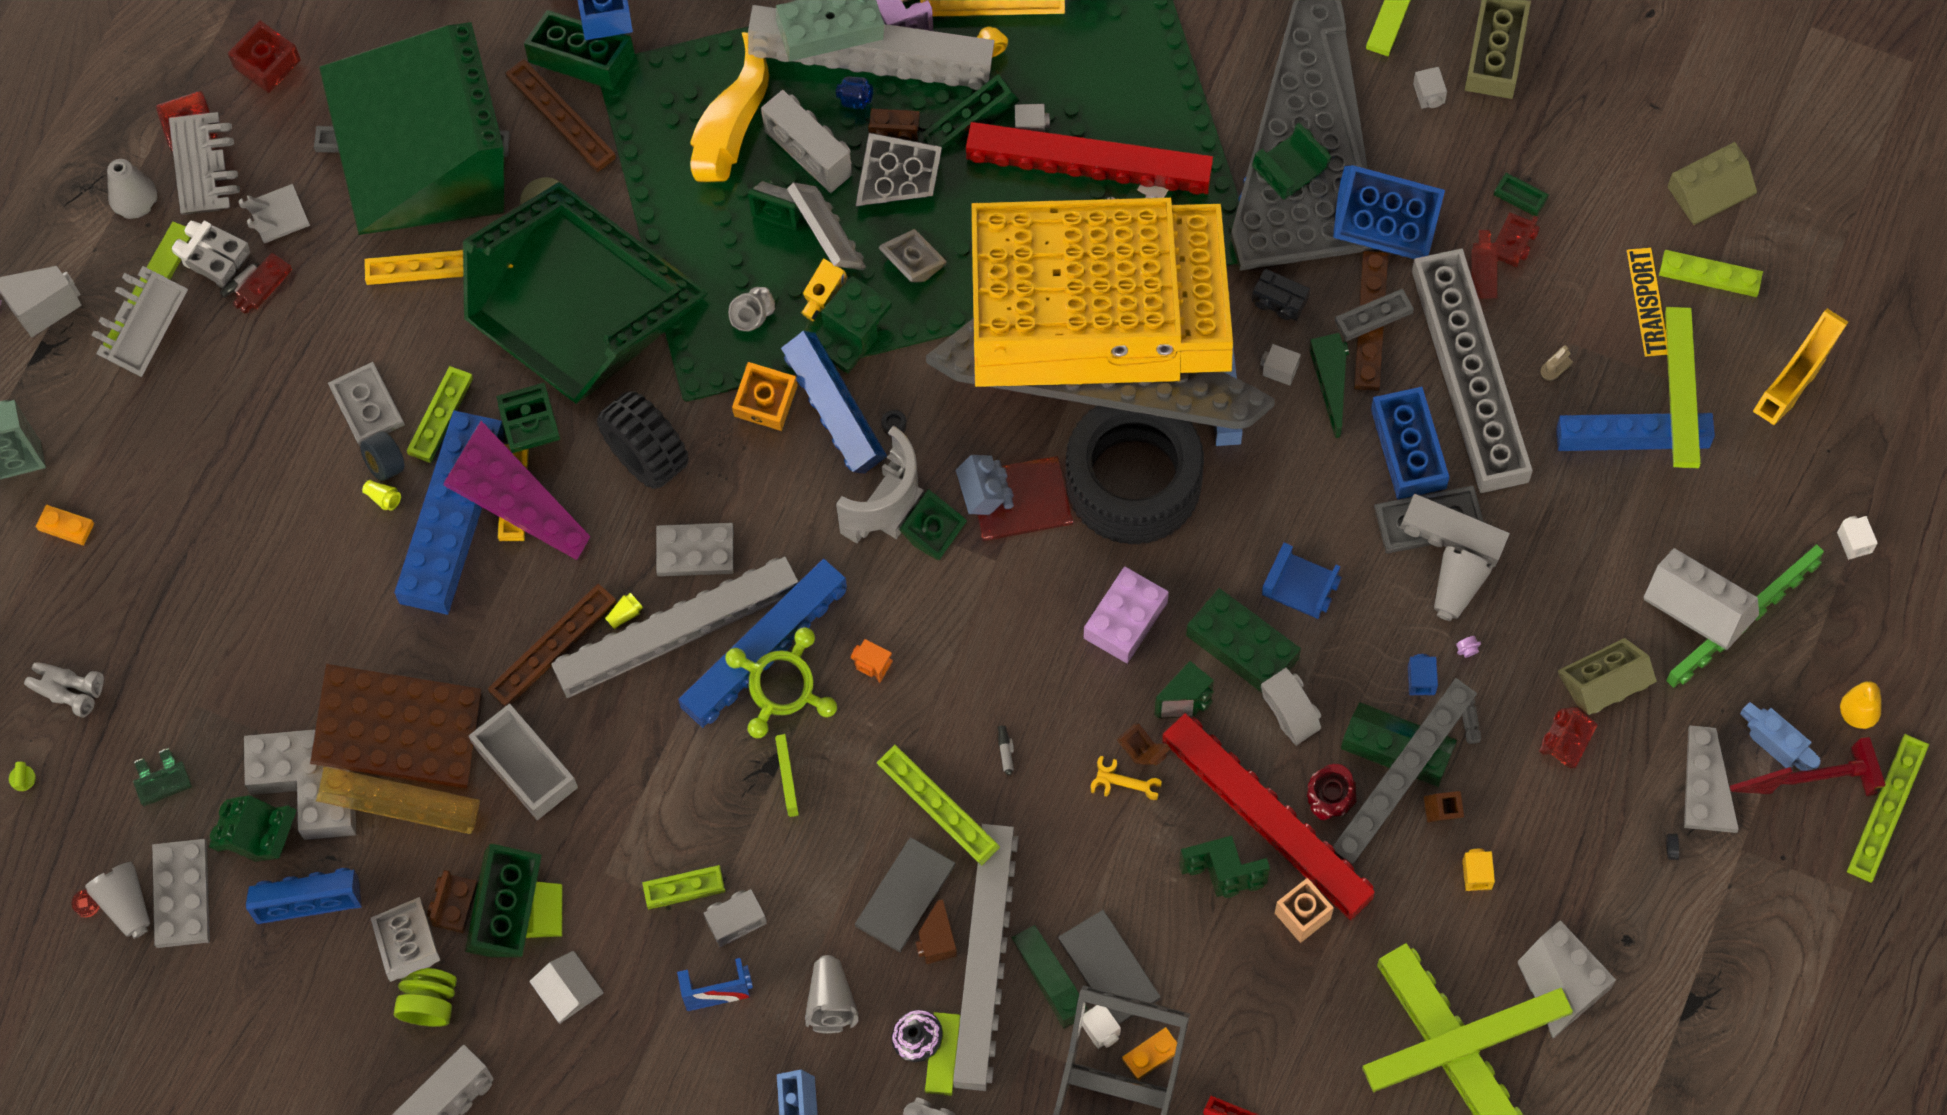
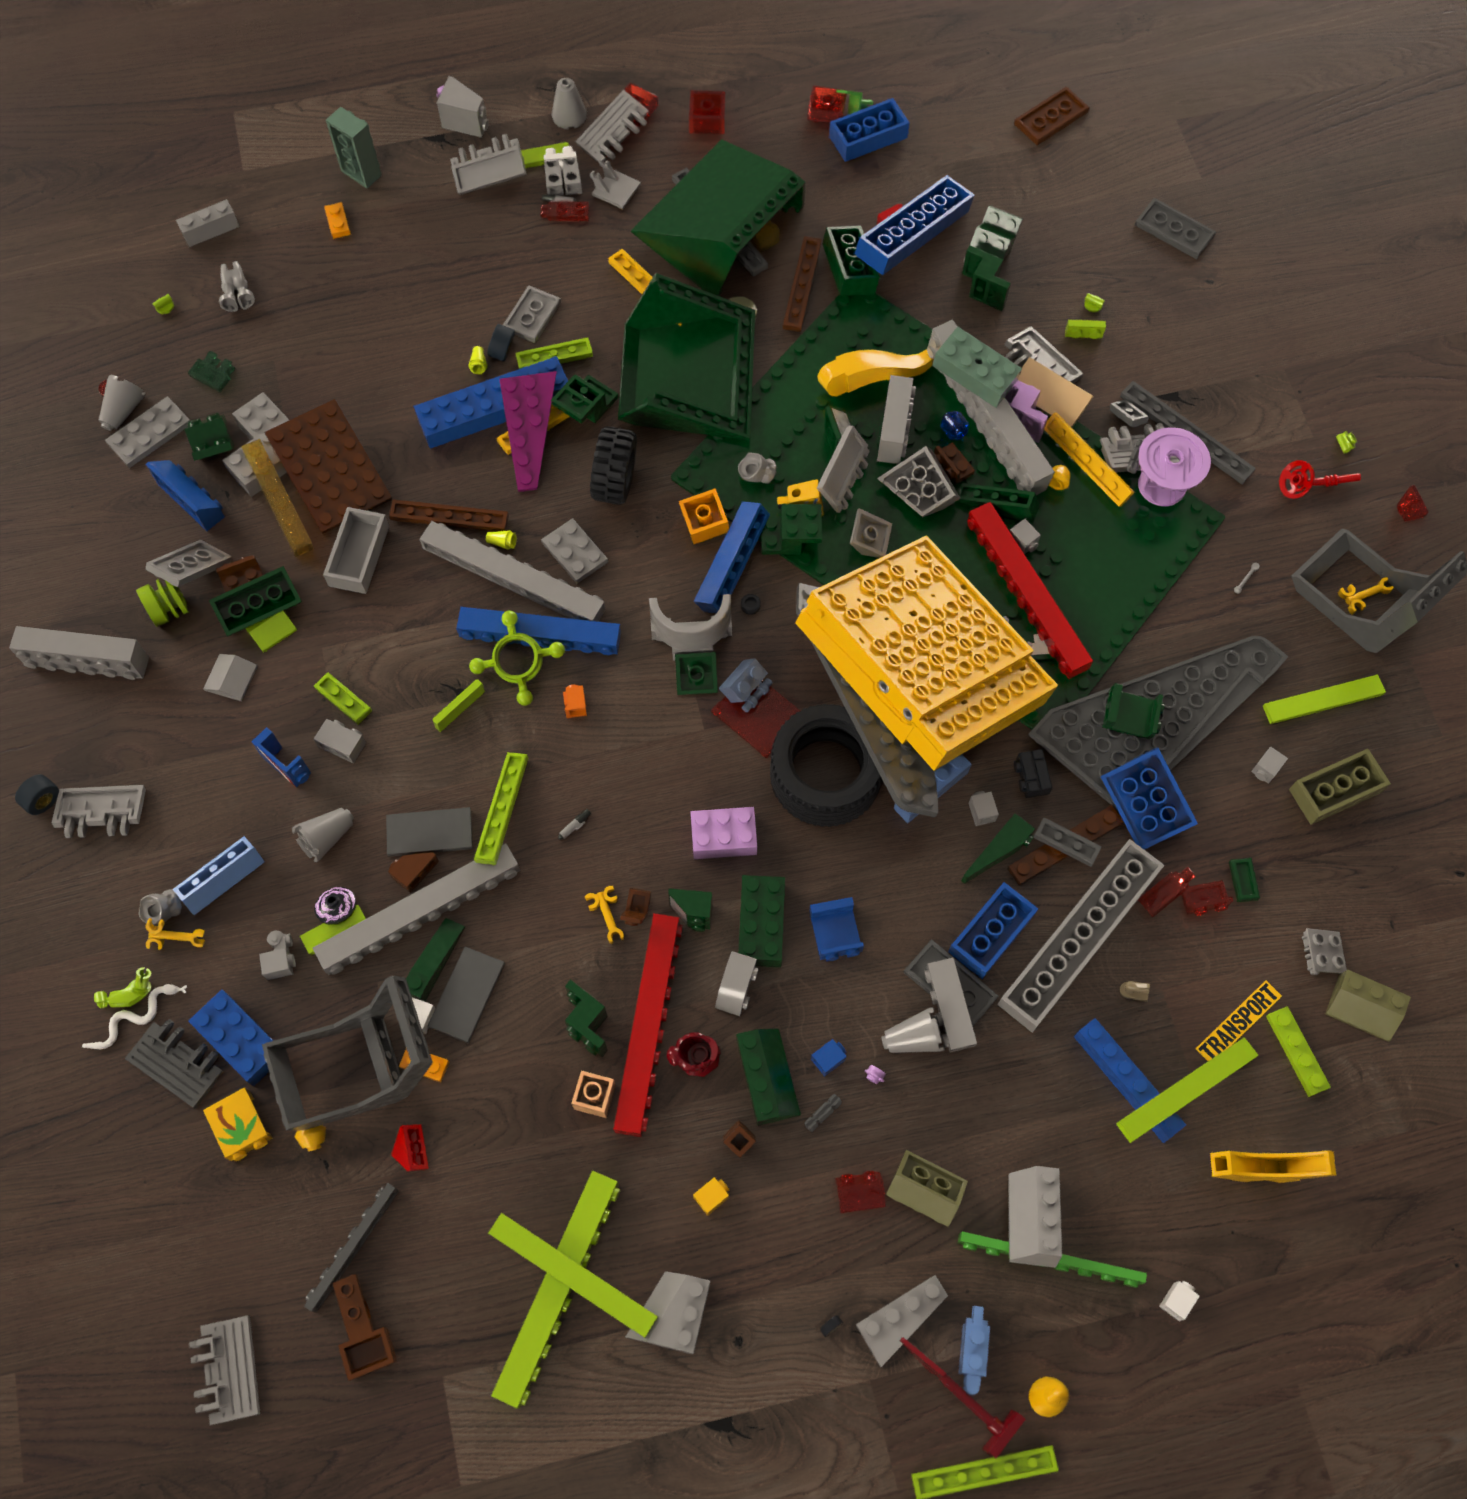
camera: 50 degrees right, 0 degrees up
dark grey plate [1333,678,1478,864] -> none
none -> light grey hinge [1302,928,1347,975]

